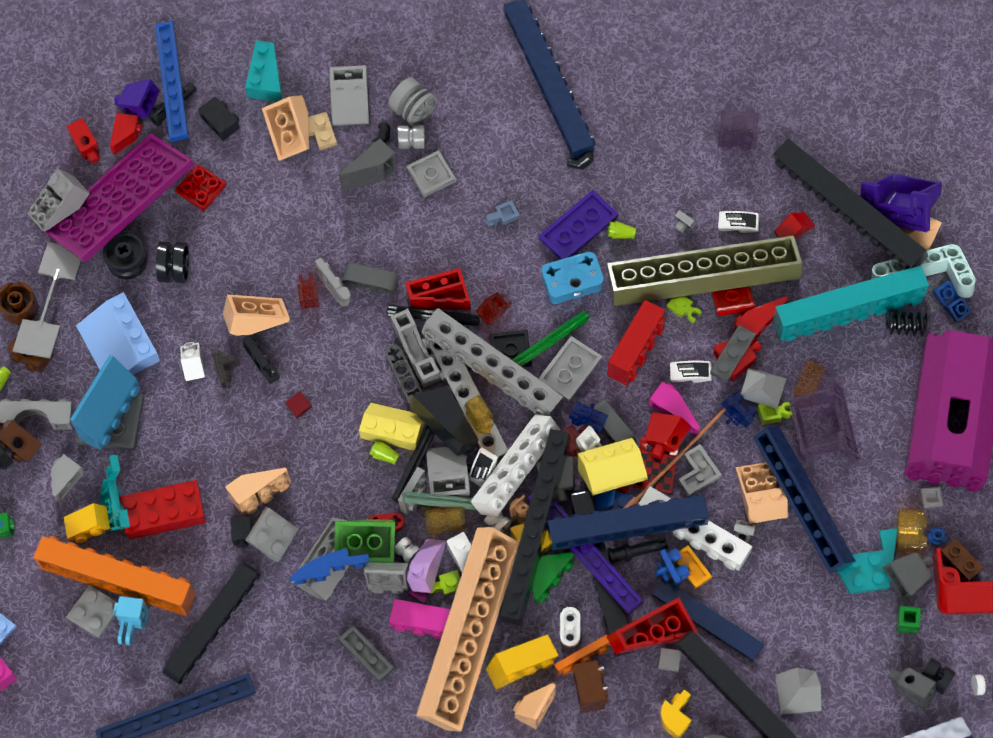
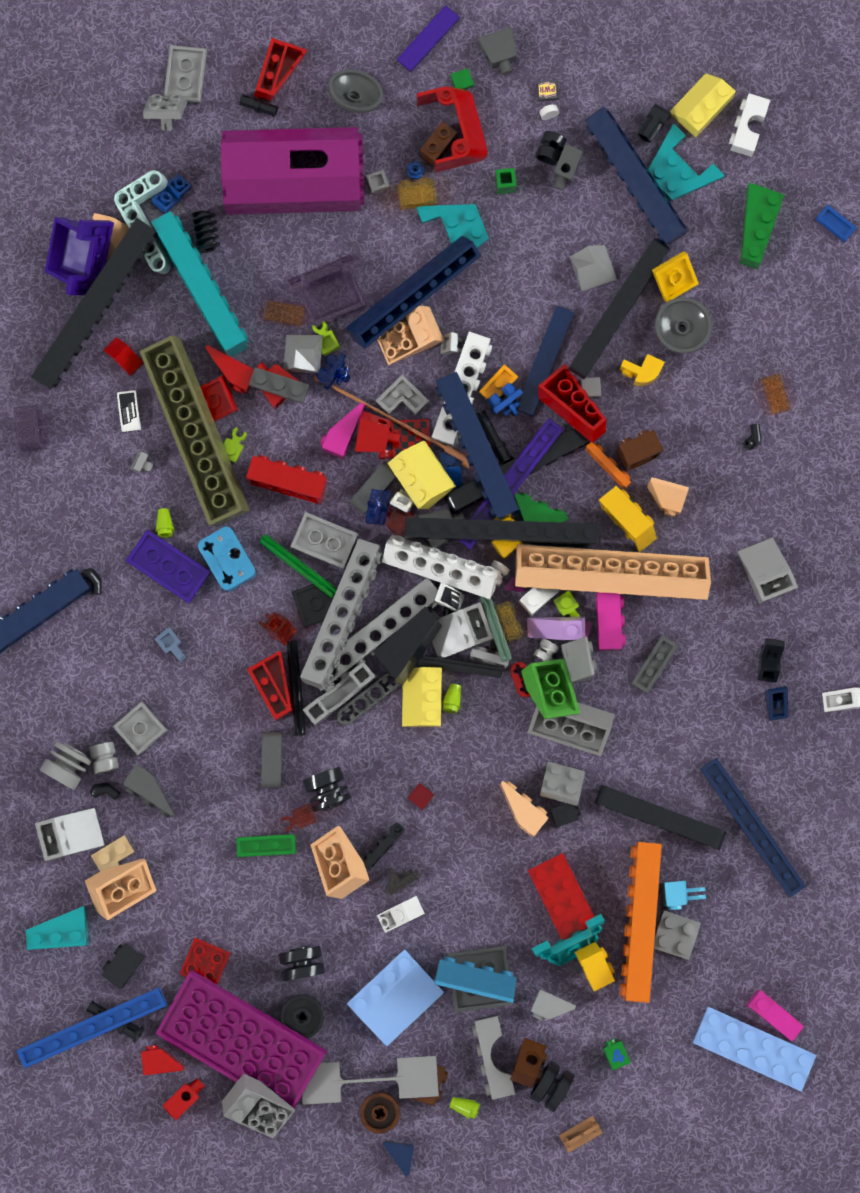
camera: 110 degrees left, 15 degrees up
dark purple torso [114,79,160,118] -> none
blue slope [289,549,369,585] -> none
light grey hinge [314,258,351,306] -> none
clear yellow brick [465,395,494,434] -> none
medium nougat hinge [509,495,529,524] -> none
white plate [560,607,580,648] -> none
slope [670,361,712,383] -> none
dark grey torso [882,552,934,600] -> none
none -> green plate [236,834,296,857]
none -> black wheel [302,767,352,812]

